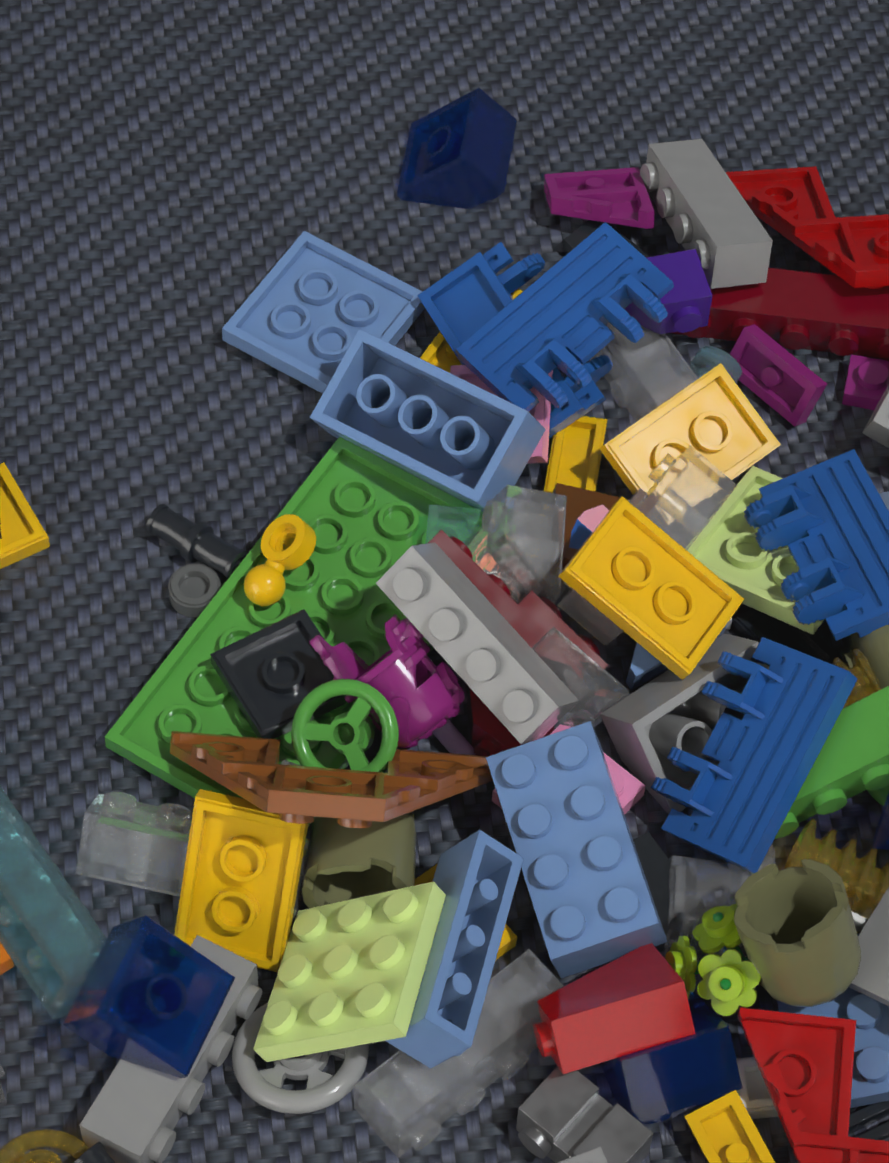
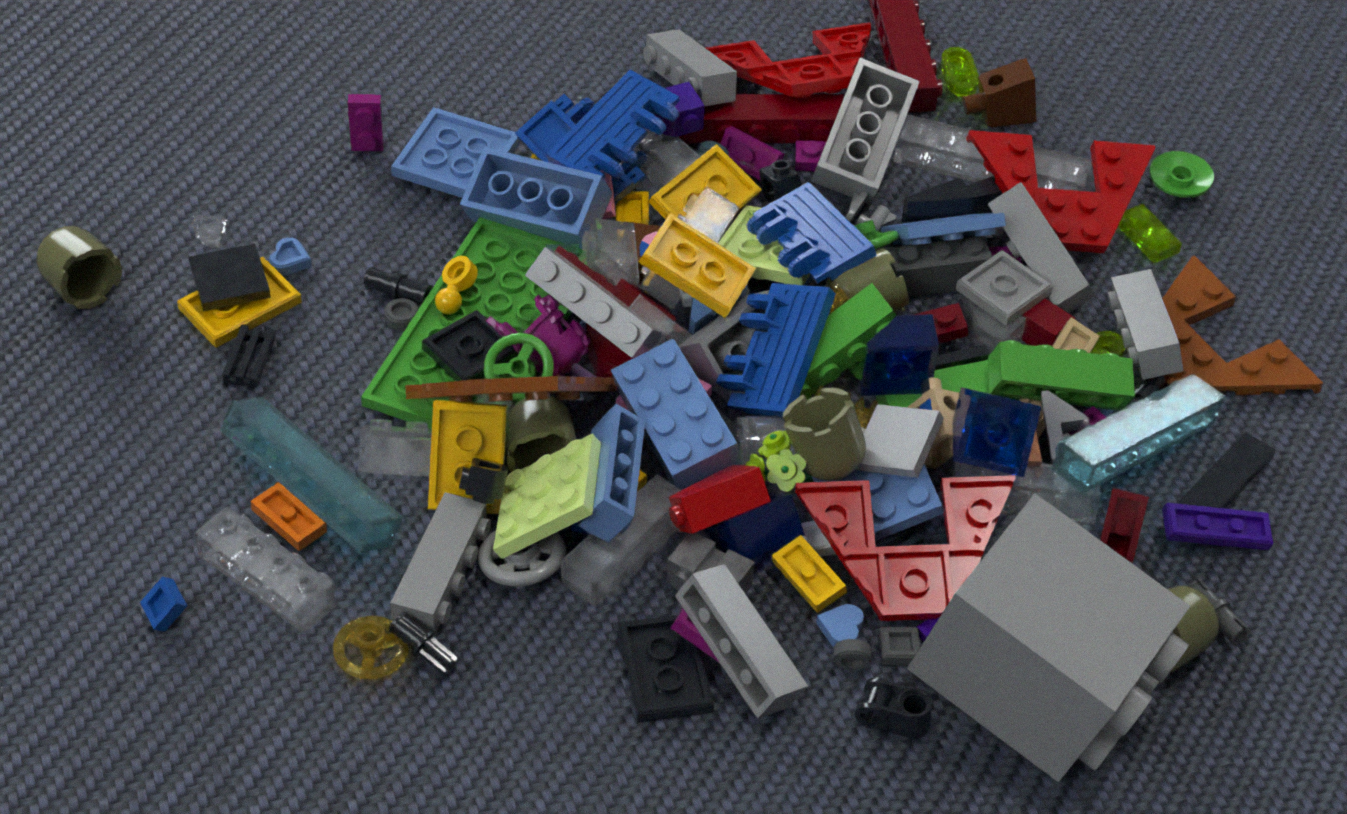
camera: 10 degrees left, 10 degrees down
clear blue slope [63,915,235,1078] -> none
clear blue slope [397,88,517,209] -> none
magenta wing [544,167,654,229] -> none
none -> medium blue tile [269,238,312,276]
none -> magenta plate [348,94,384,151]
none -> black plate [459,458,508,504]
none -> black plate [759,160,801,203]

